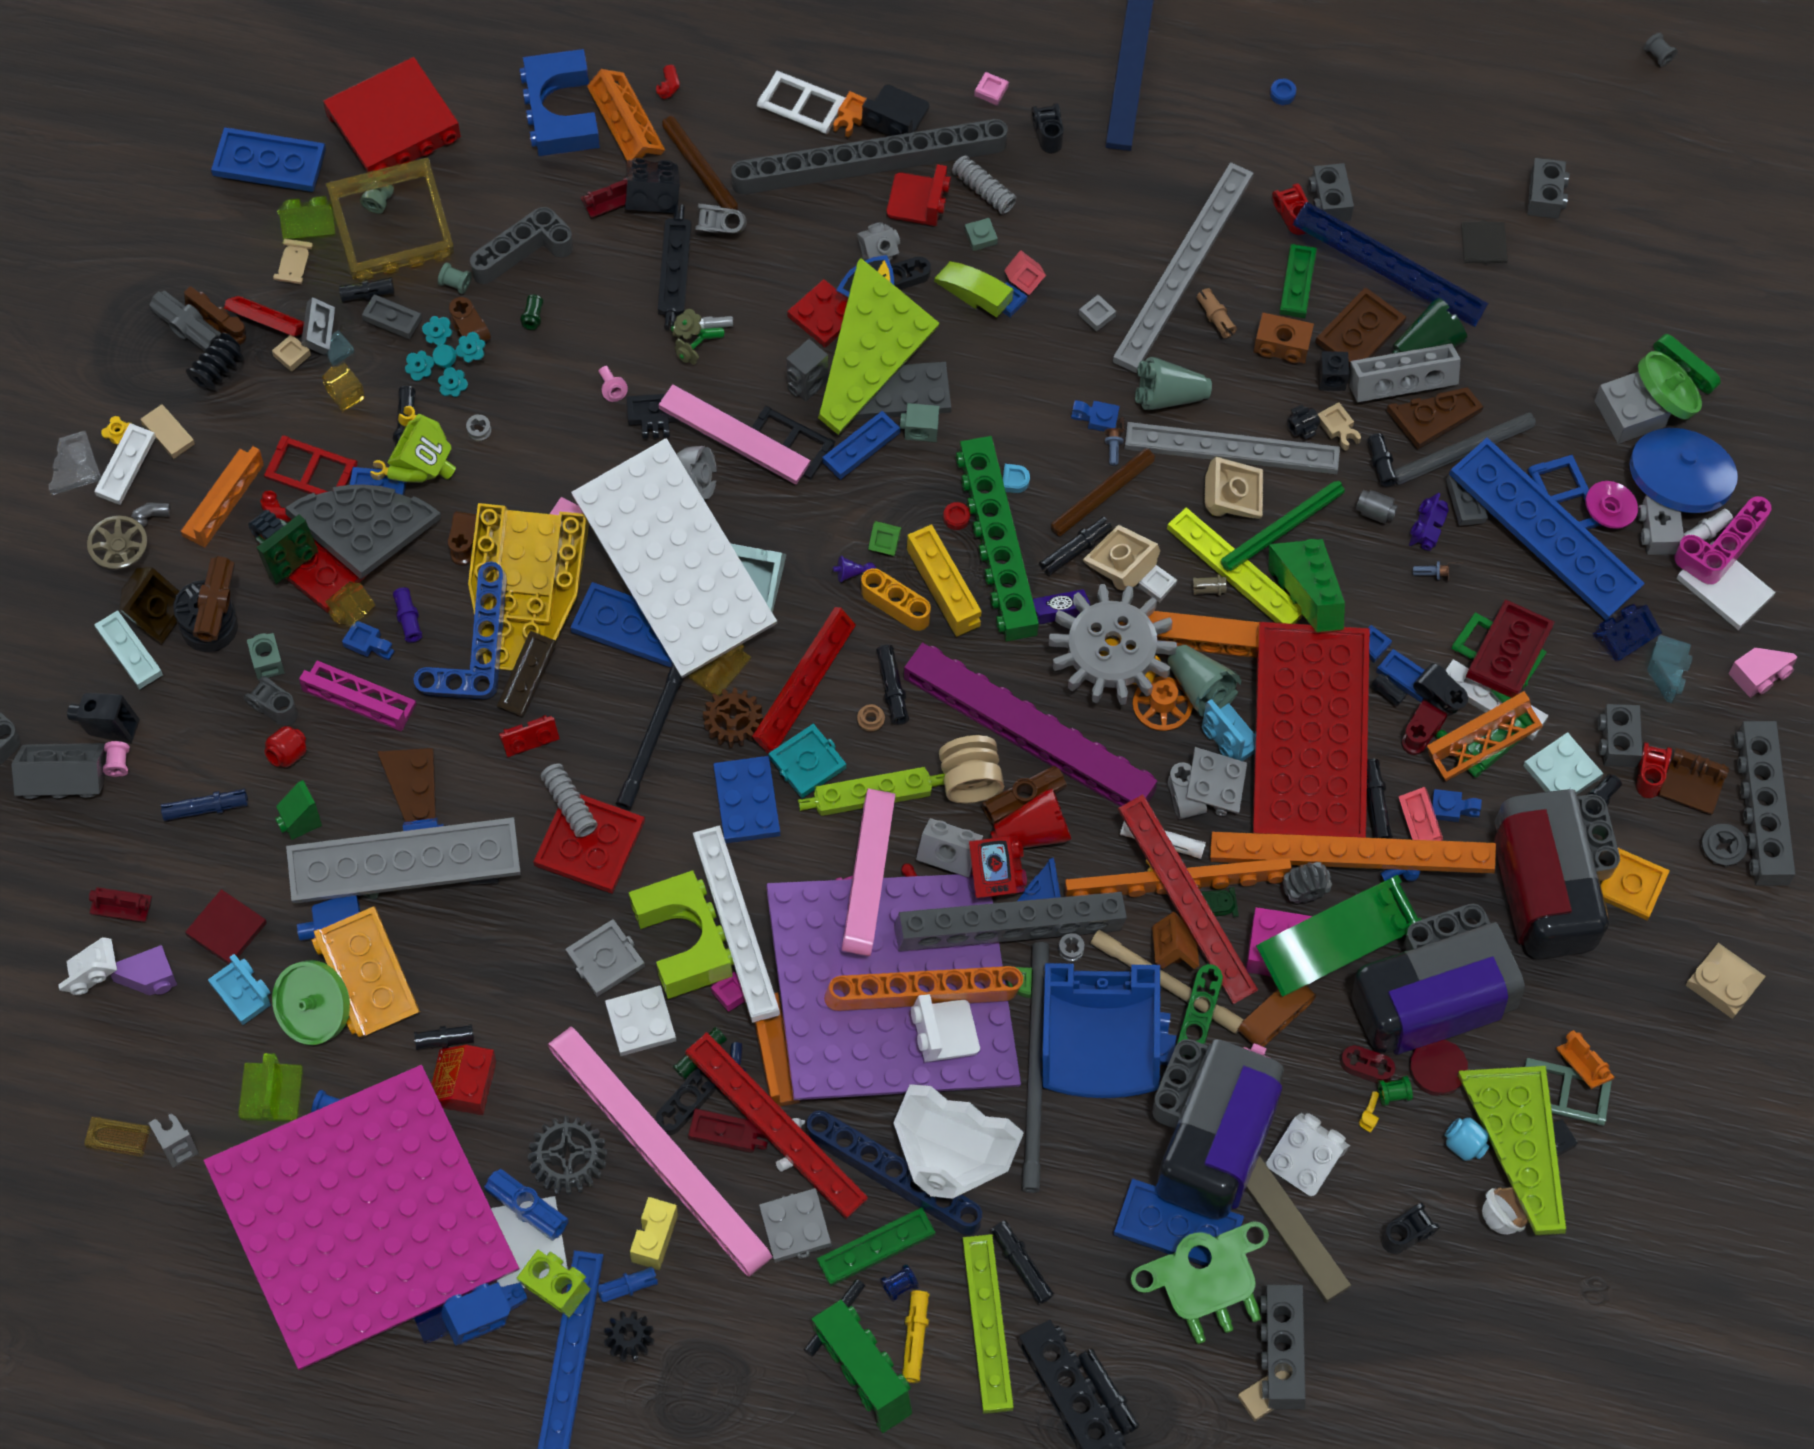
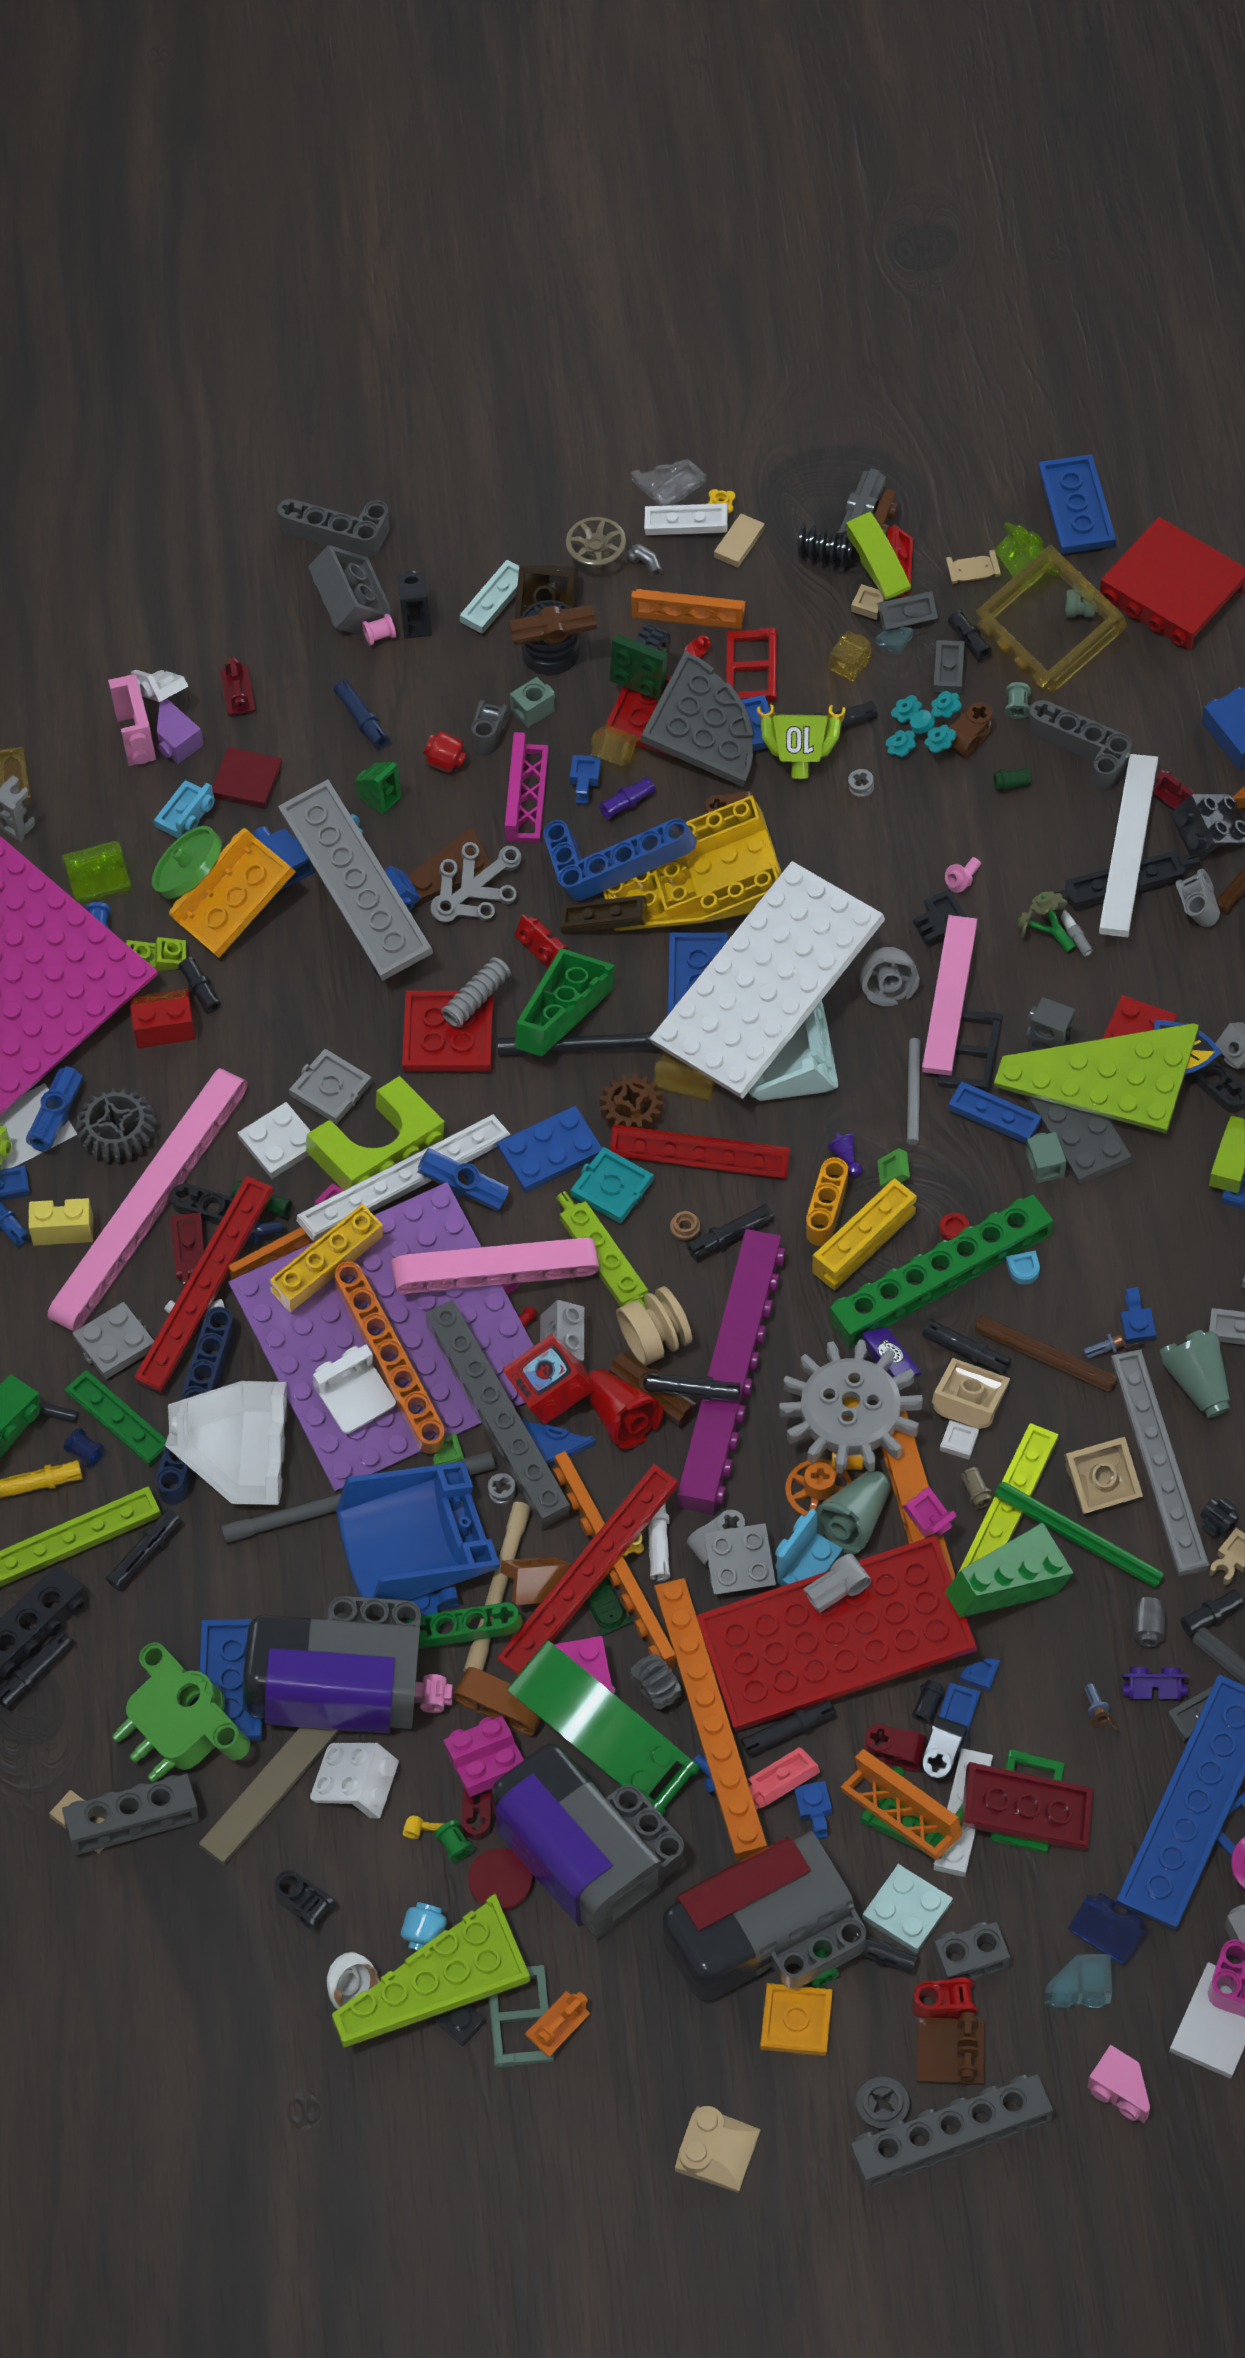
camera: 75 degrees right, 5 degrees down
none -> bright pink window [108,674,156,766]
none -> lime slope [126,937,186,971]
none -> yellow brick [270,1203,383,1313]
none -> blue piece [417,1148,509,1212]
none -> light grey plant [430,842,521,923]
none -> dark pink plate [443,1716,524,1797]
none -> green wedge [515,948,615,1057]
none -> black pin [646,1372,741,1403]
none -> light grey piece [803,1554,871,1613]
none -> lime slope [846,511,911,600]
none -> dark pink bracket [902,1487,957,1537]
none -> light grey bar [907,1038,921,1145]
none -> white tile [1099,754,1158,937]

